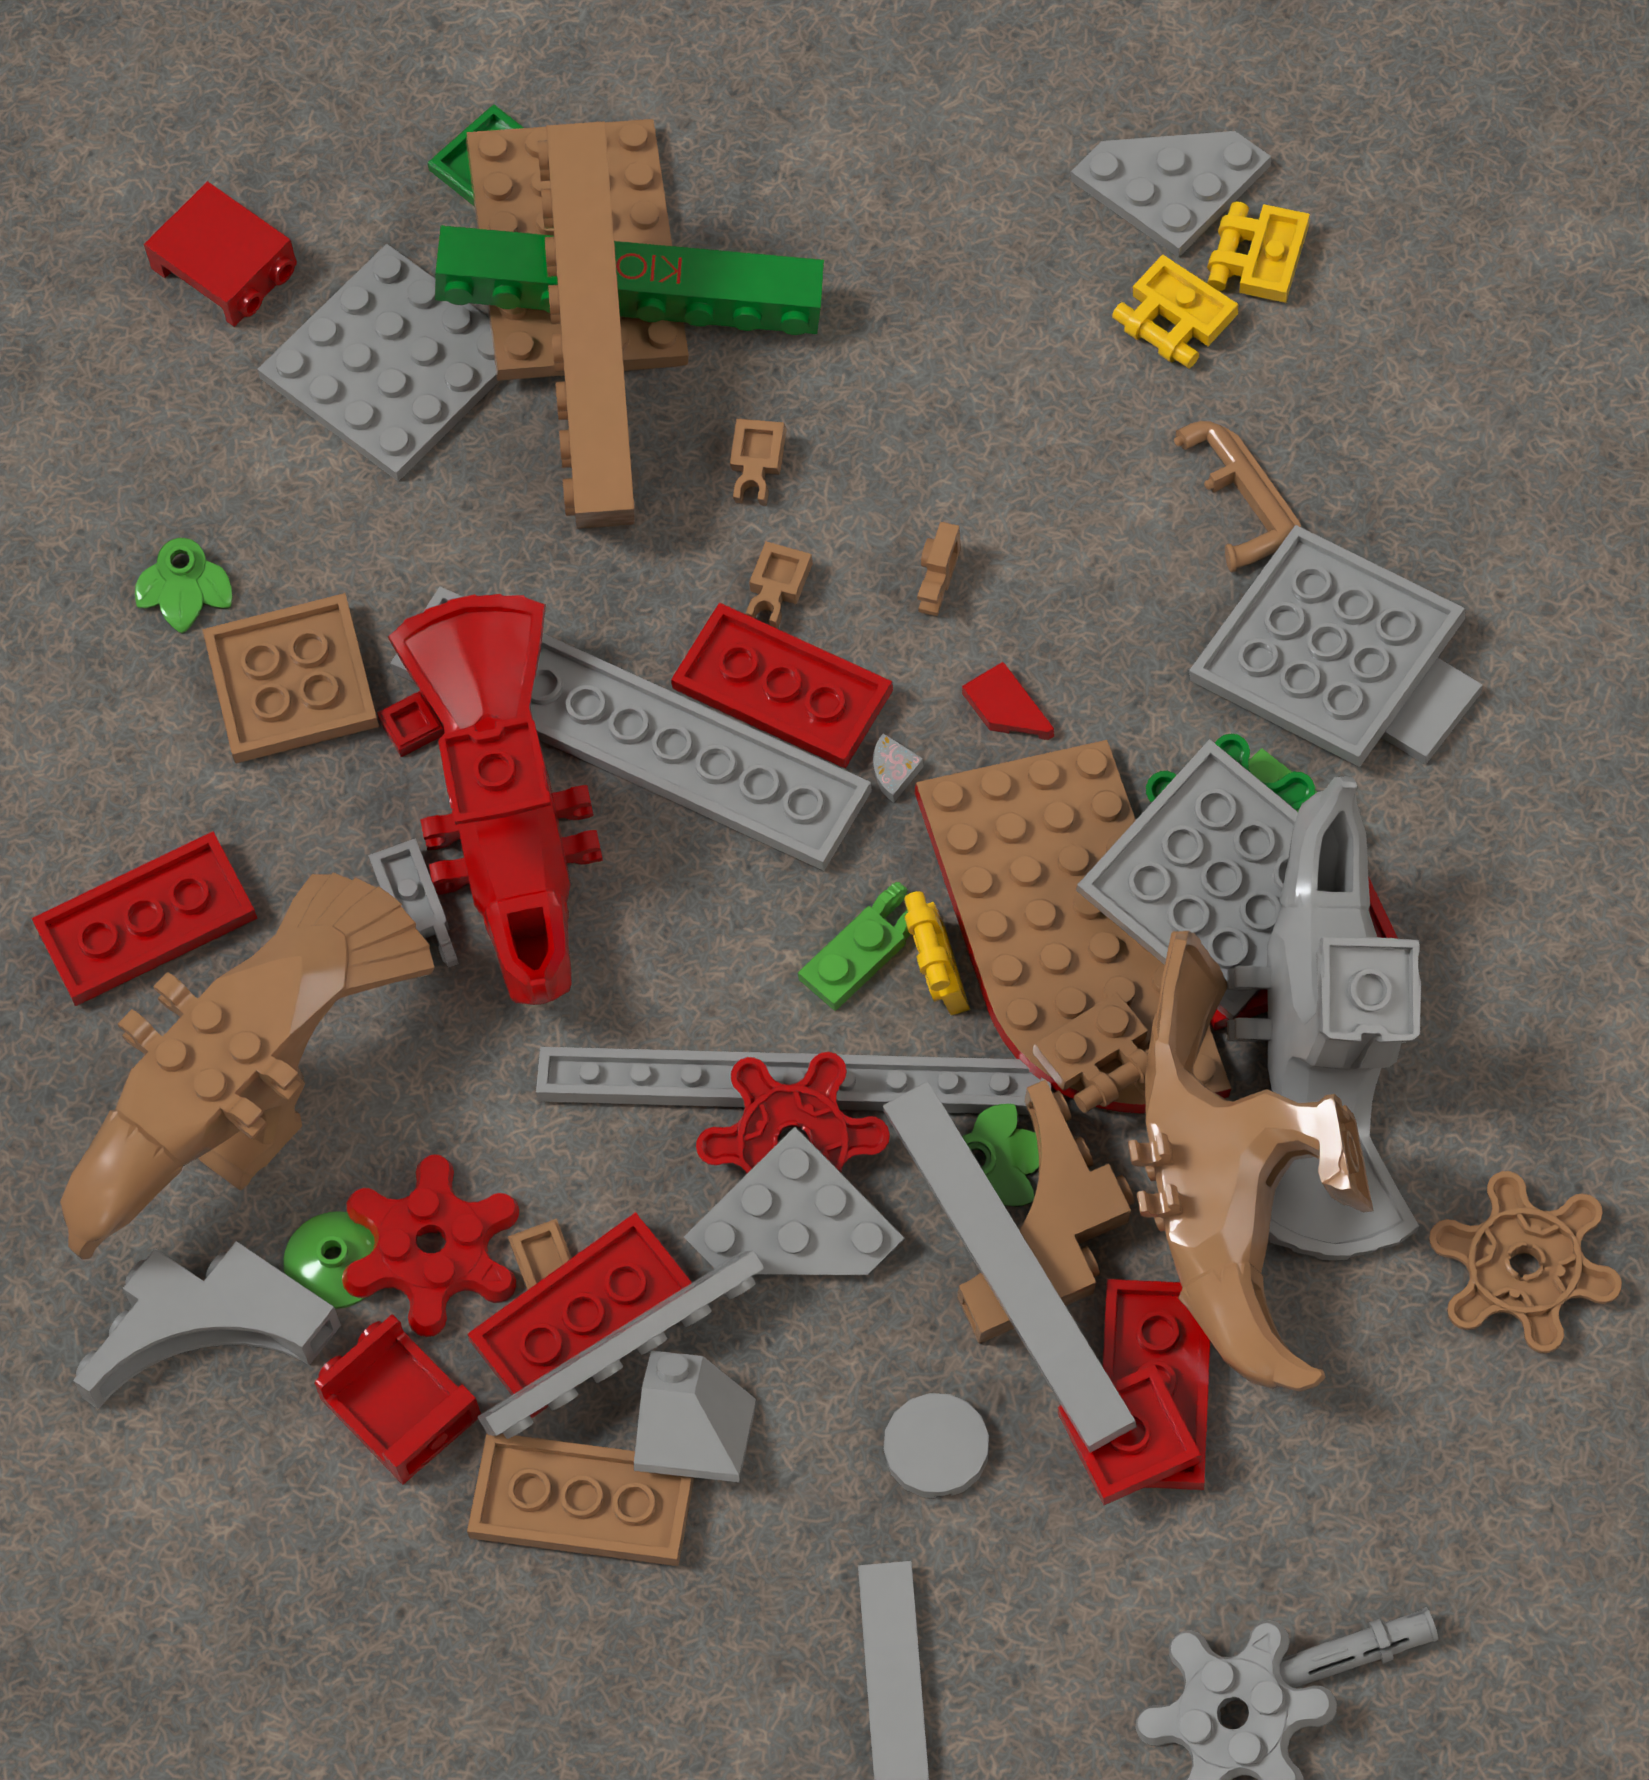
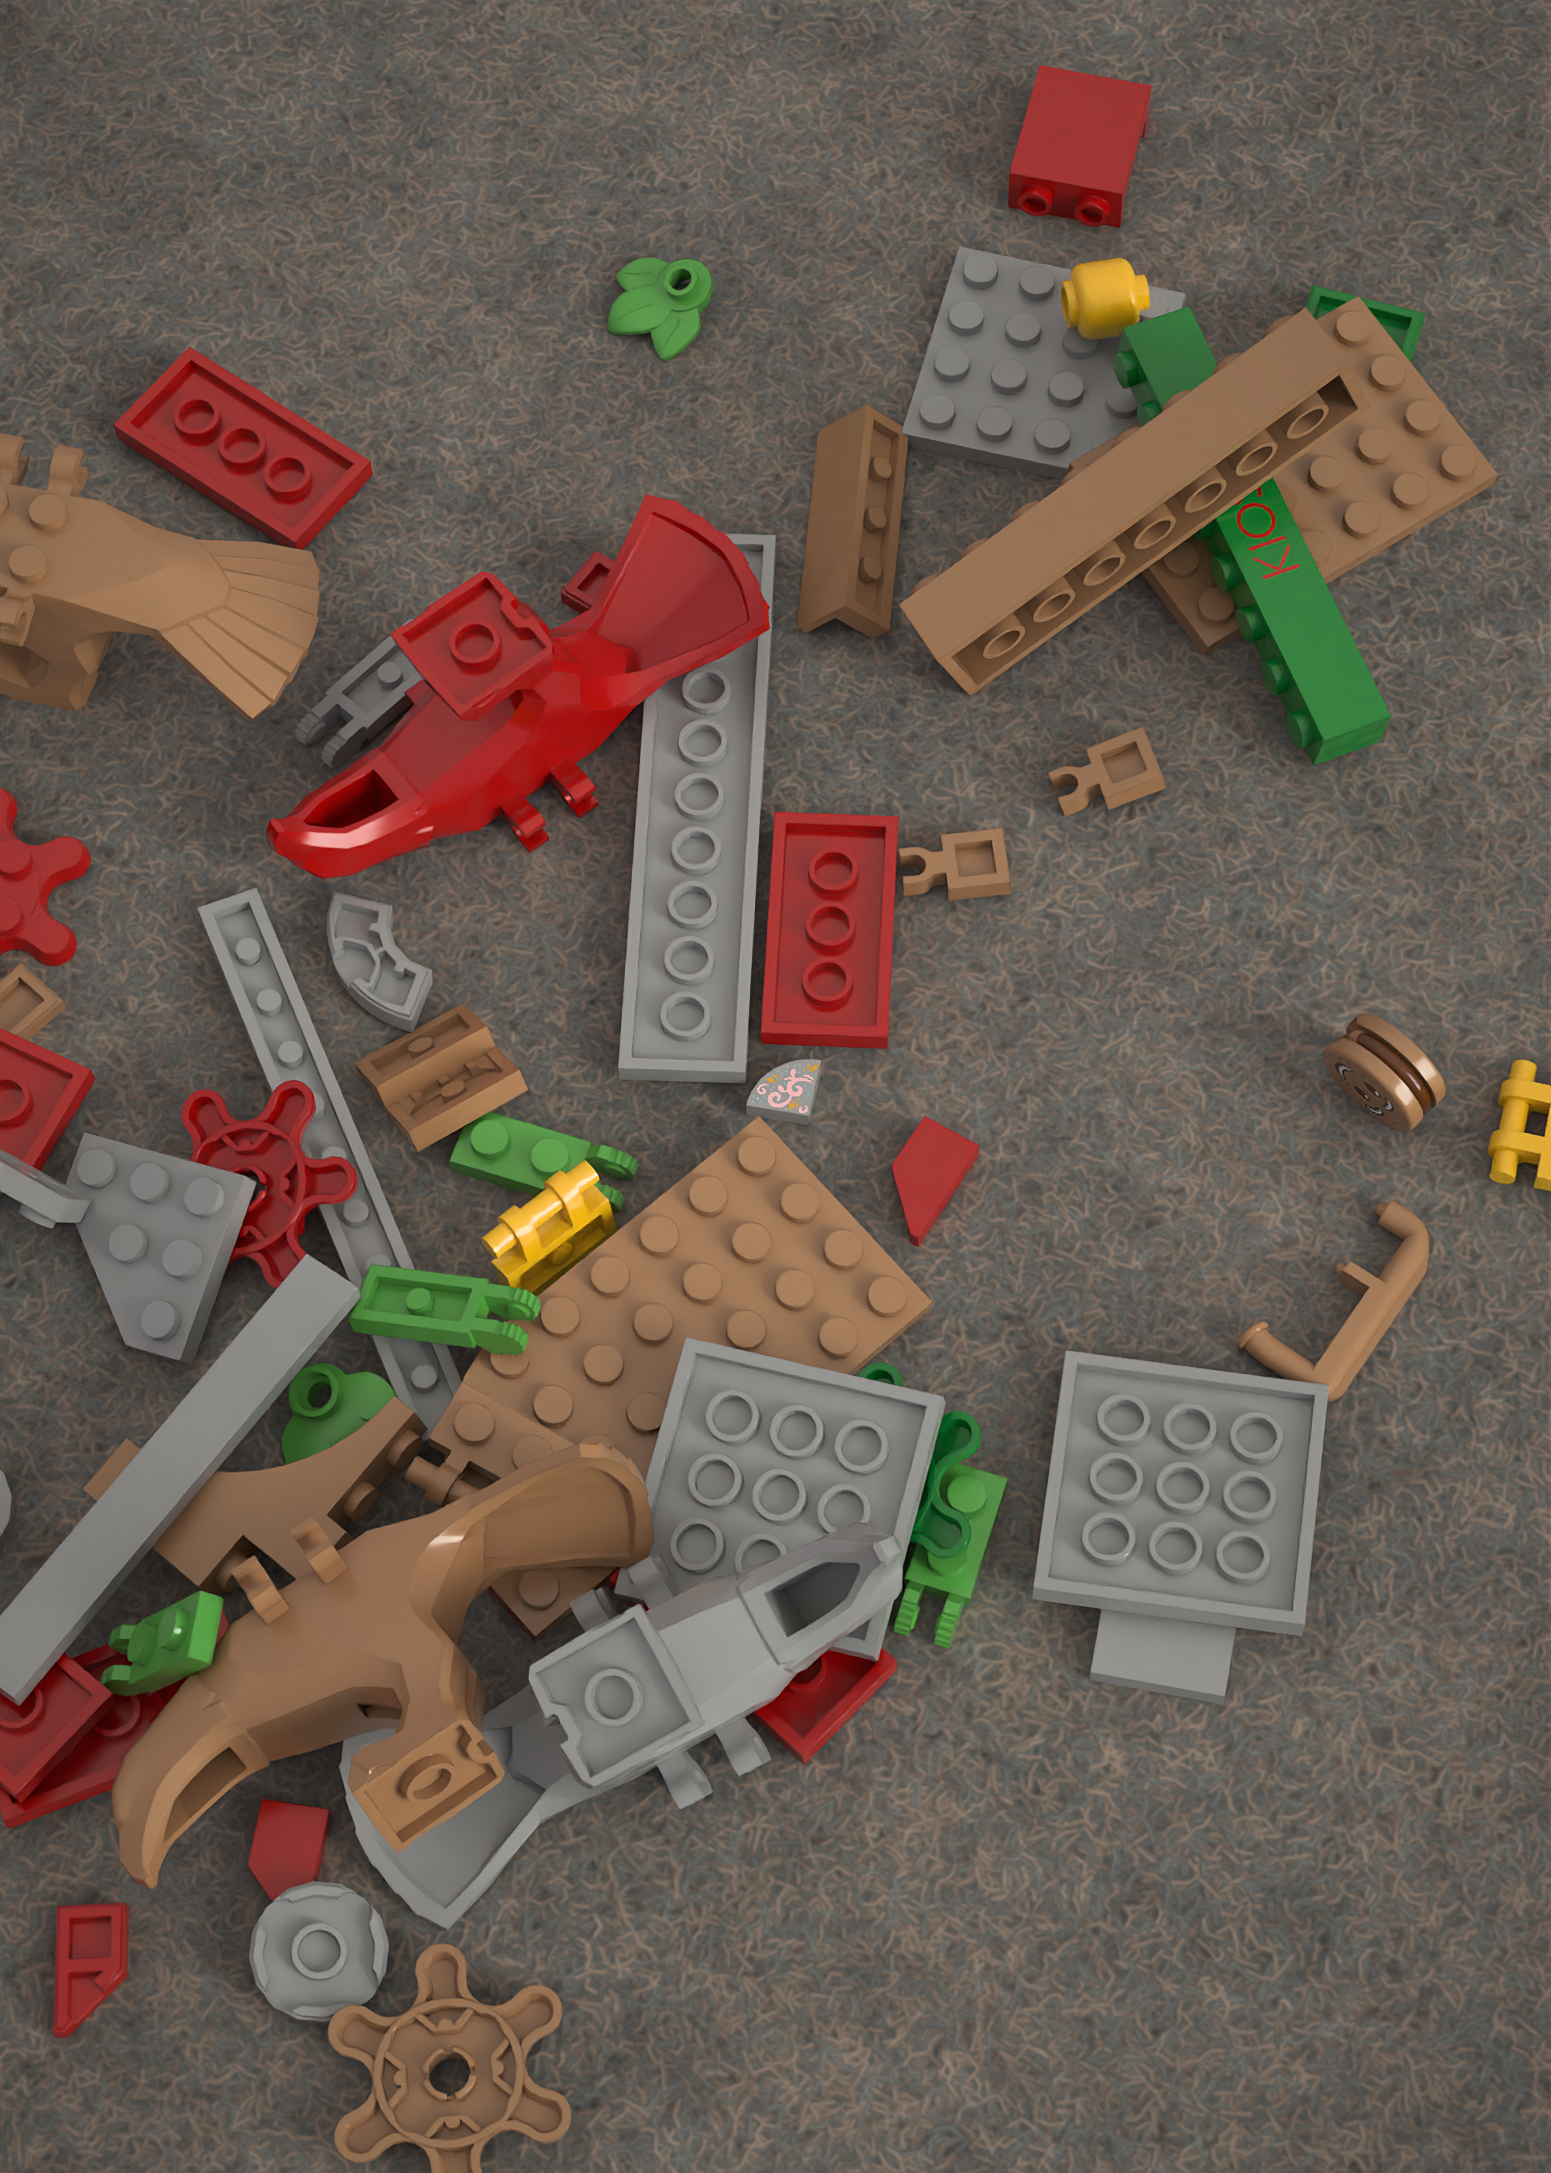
camera: 60 degrees right, 0 degrees up
medium nougat plate [202,593,379,764] -> none
medium nougat plate [917,521,961,616] -> none
none -> red tile [53,1903,129,2038]
none -> bright green hinge [101,1590,224,1696]
none -> red tile [247,1799,332,1902]
none -> light grey tile [249,1881,389,2024]
none -> light grey tile [327,891,433,1033]
none -> bright green hinge [348,1264,541,1356]
none -> medium nougat slope [354,1003,528,1152]
none -> medium nougat panel [797,404,909,638]
none -> yellow head [1060,258,1150,340]
none -> medium nougat head [1323,1013,1446,1132]

